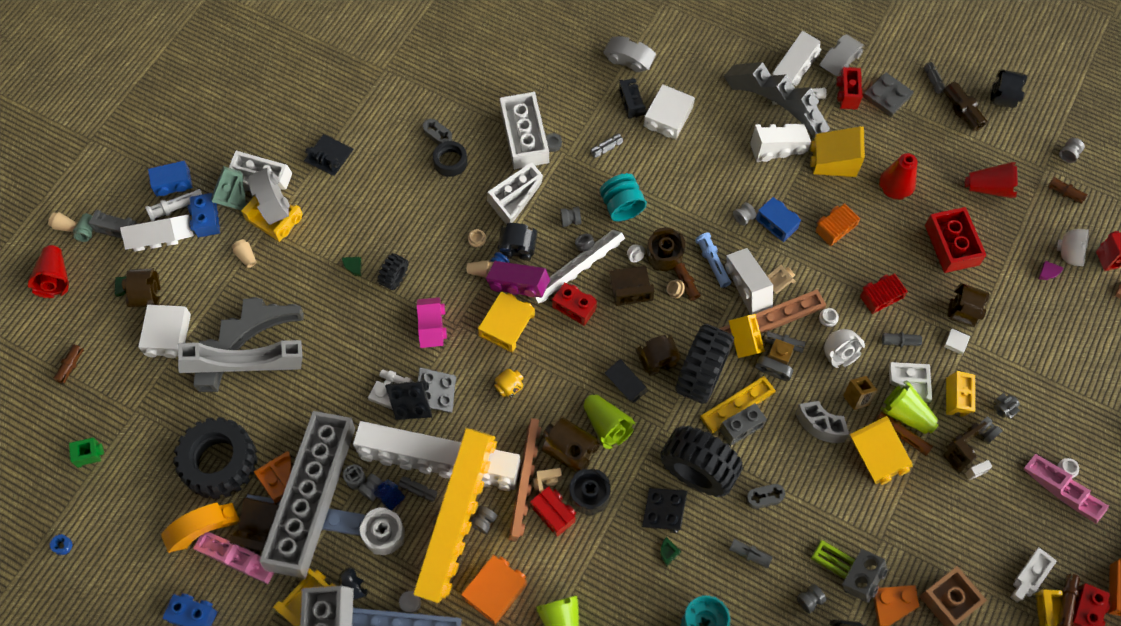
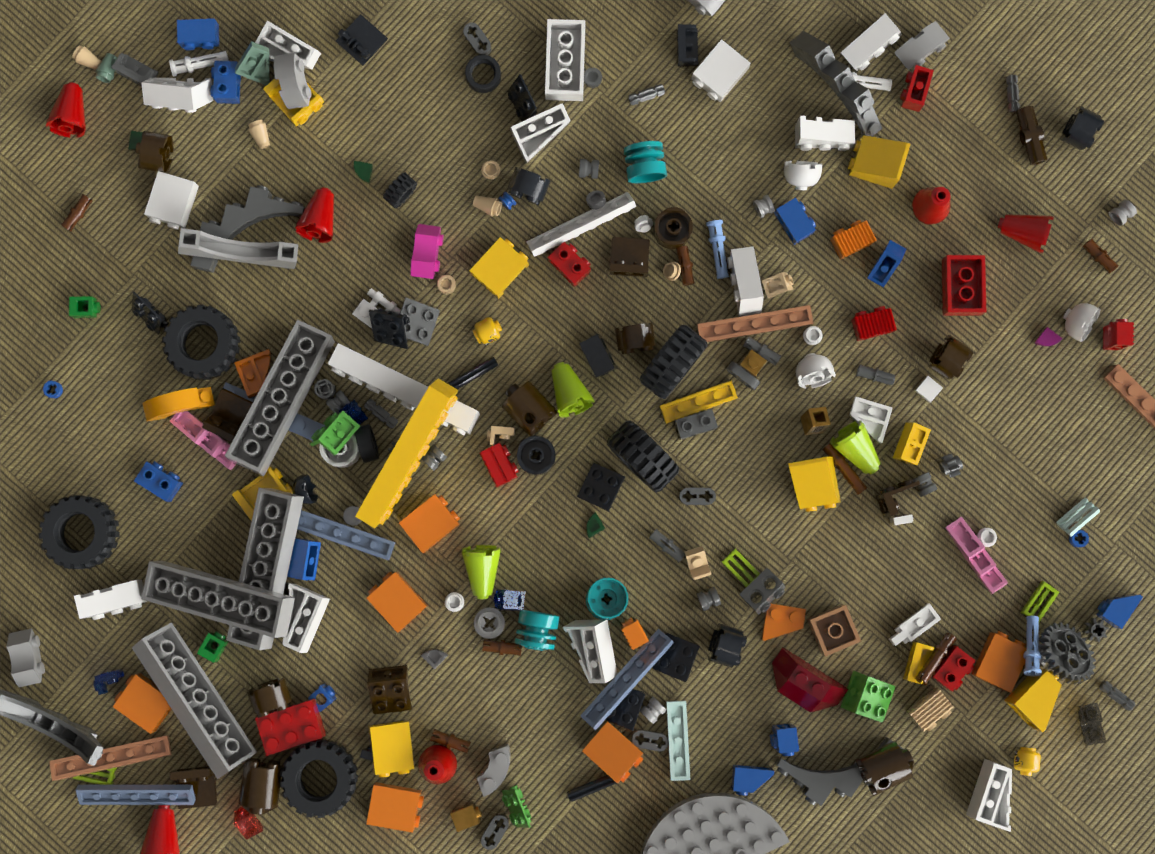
camera: 15 degrees right, 20 degrees up
magenta brick [486,261,550,298] -> none
nougat plate [508,418,541,542] -> none
yellow hinge [728,314,765,358] -> none
light grey brick [795,401,849,443] -> none
dark grey plate [863,72,914,117] -> none
none -> black hinge [132,292,169,335]
none -> red cone [295,187,334,243]
none -> bright green bracket [310,411,360,456]
none -> black tyre [355,424,379,463]
none -> tan tile [437,275,456,295]
none -> black axle [447,357,498,390]
none -> black hinge [507,74,537,122]
none -> tan bracket [684,546,711,580]
none -> white cylinder [784,161,822,190]
none -> blue slope [867,240,906,288]

